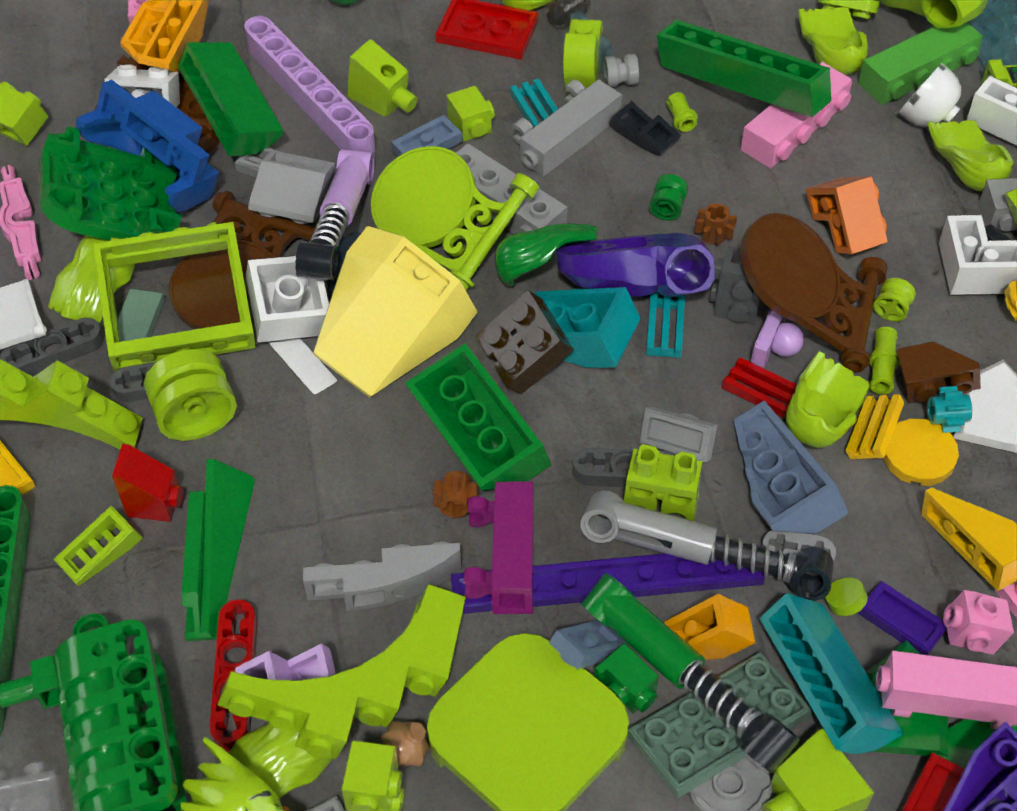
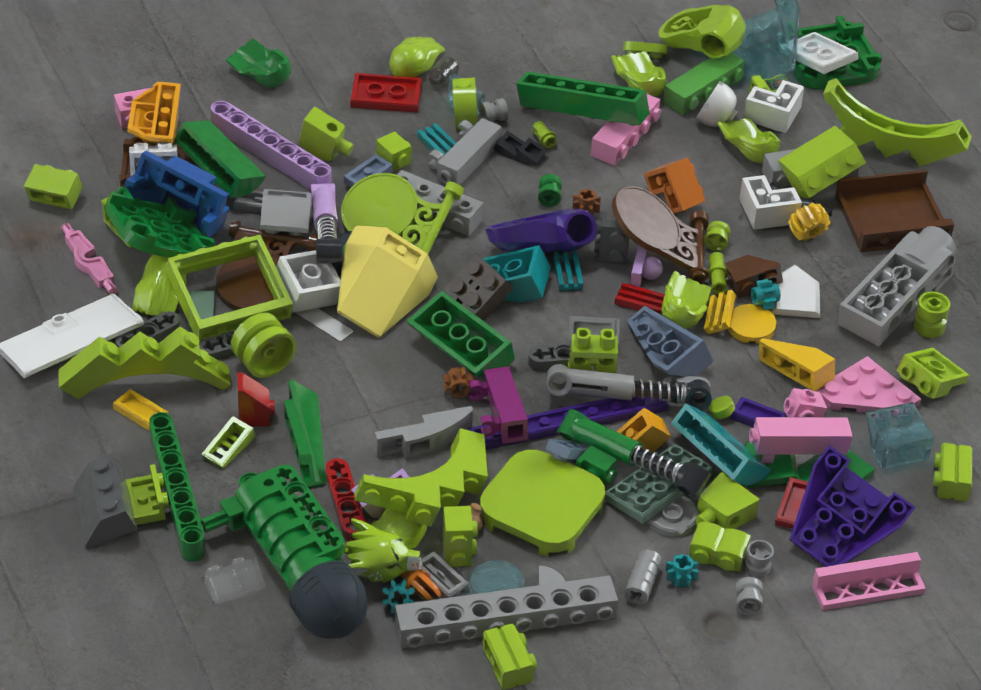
camera: 15 degrees left, 10 degrees down
green hair [495,223,598,286] -> none

